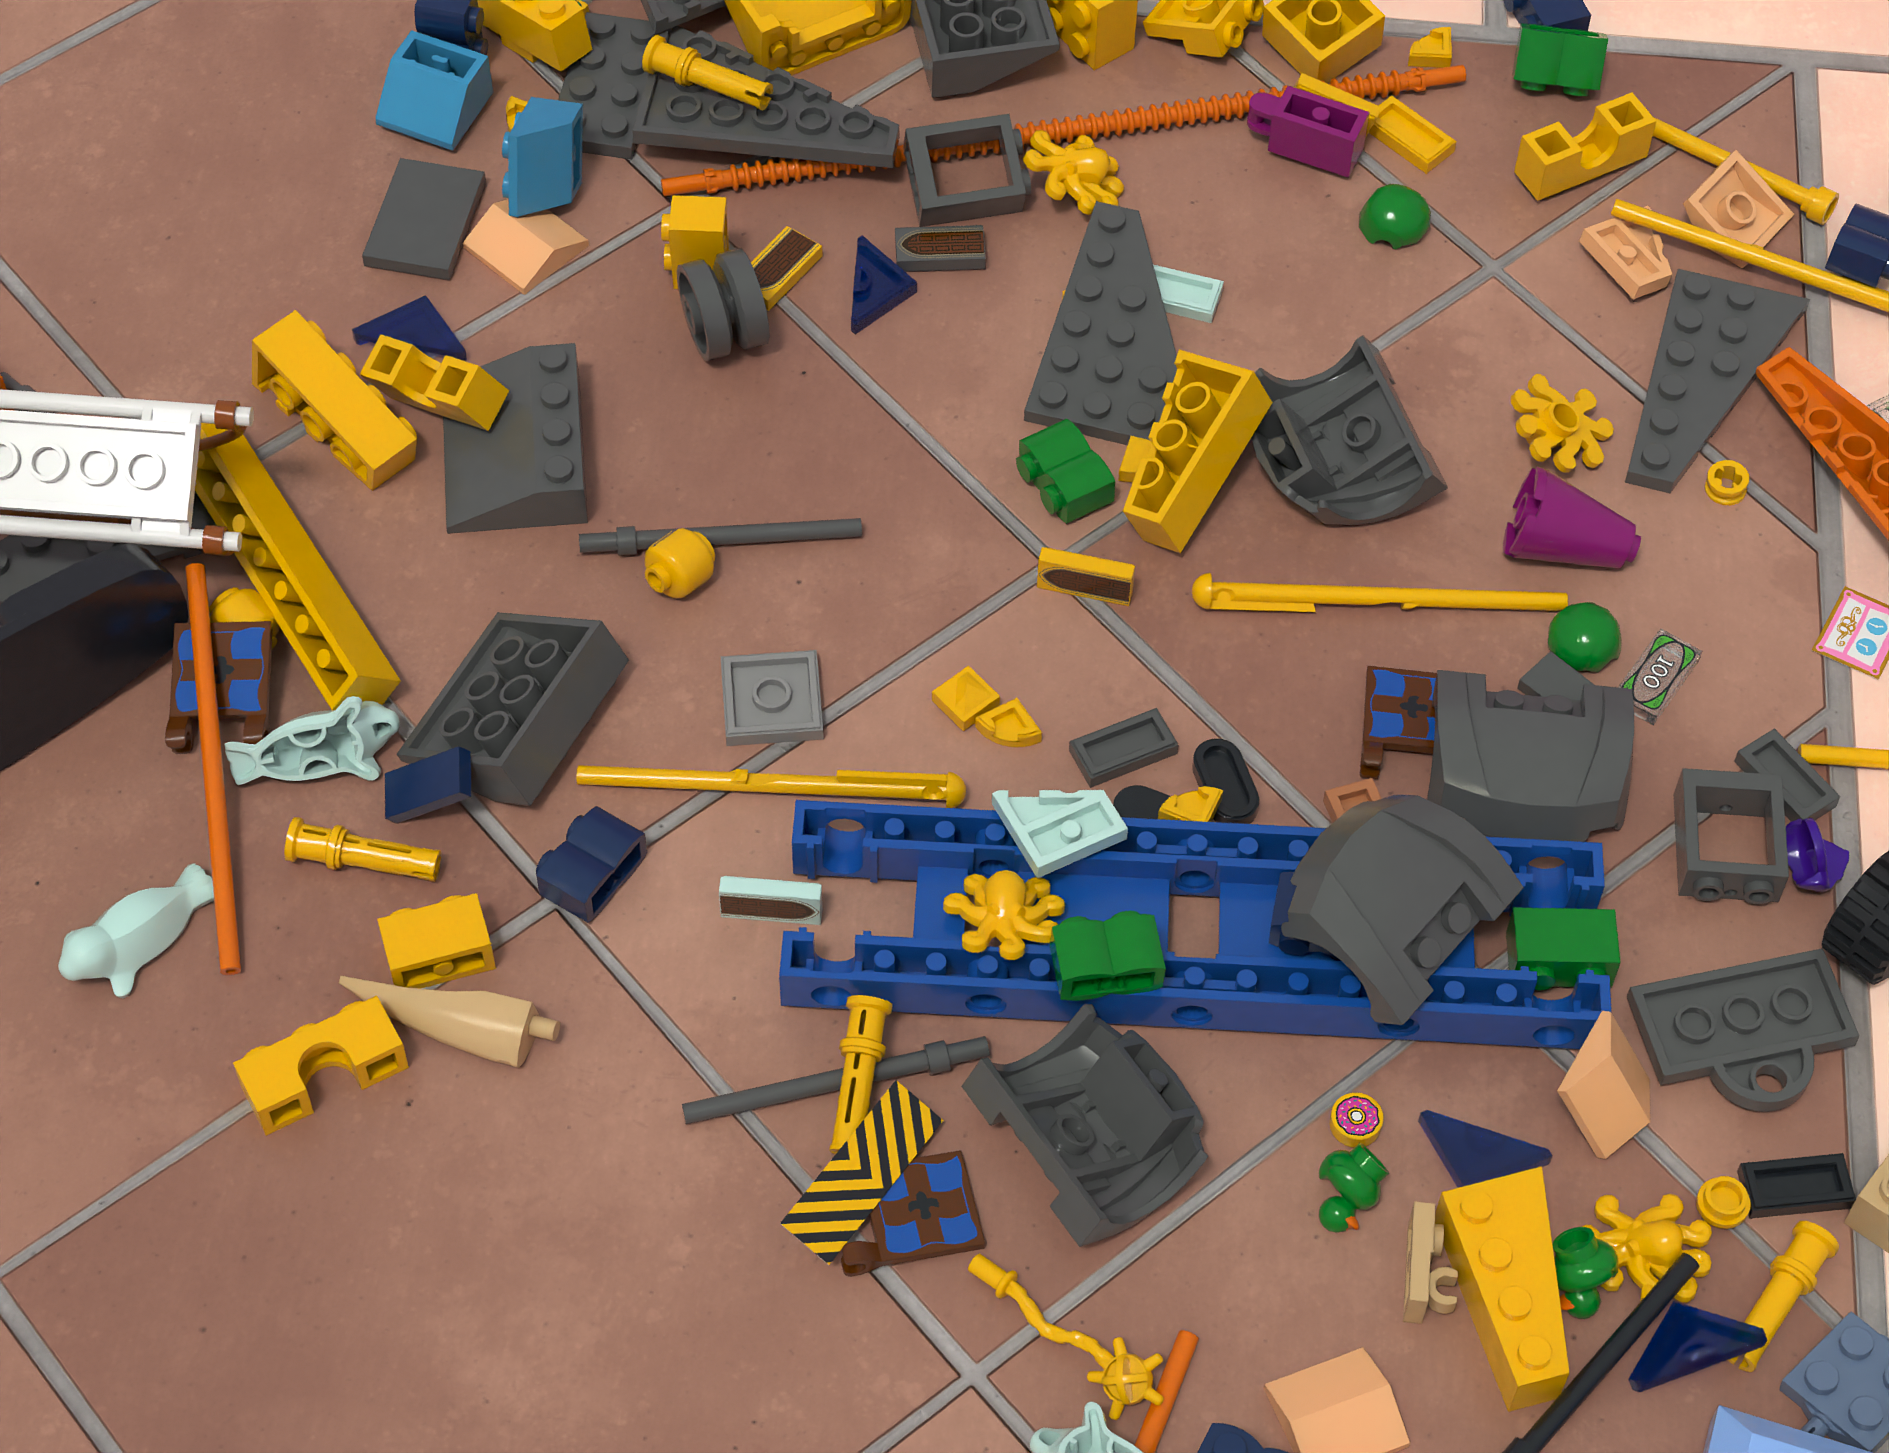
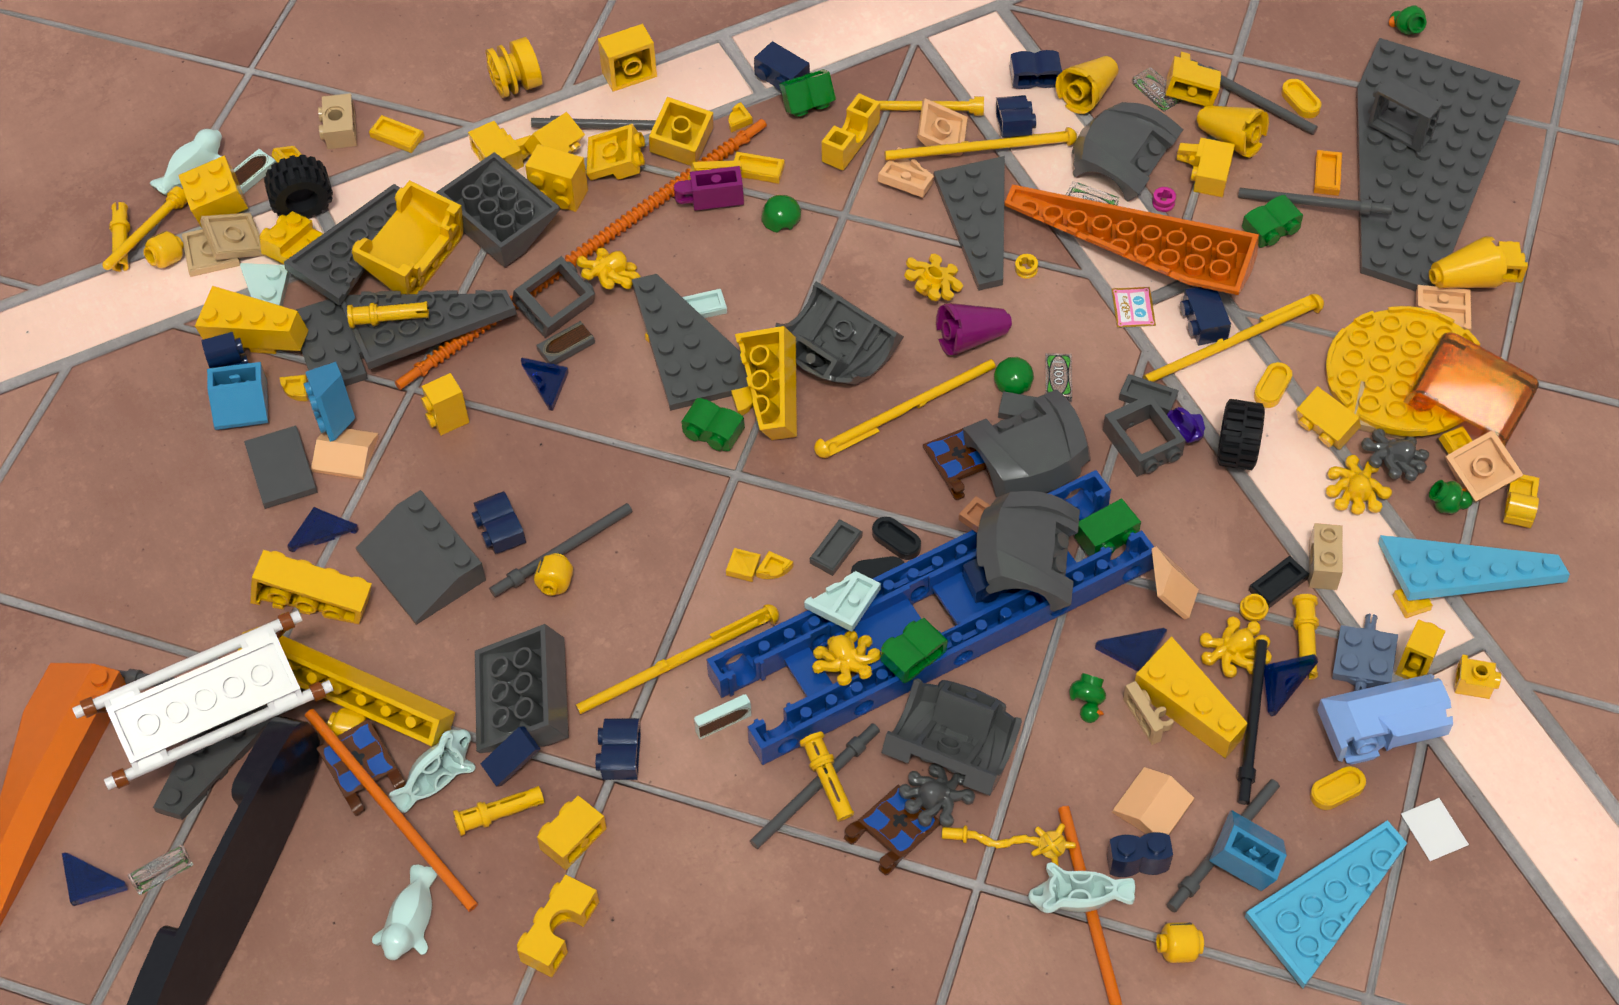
camera: 30 degrees left, 0 degrees up
tan piece [339,976,560,1068] -> none
yellow arch [360,334,509,431] -> none
dark grey wheel [676,248,770,361] -> none
light grey tile [721,650,824,746] -> none
tile [751,226,823,311] -> none
sticker [780,1080,944,1265] -> none
tile [1037,547,1135,606] -> none
yellow tile [1158,786,1223,822] -> none
tile [1329,1093,1383,1147] -> none
green animal [1552,1227,1618,1319] -> none
dark grey plate [1627,948,1859,1112] -> none
none -> dark blue brick [471,491,526,554]
none -> dark grey animal [899,763,975,827]

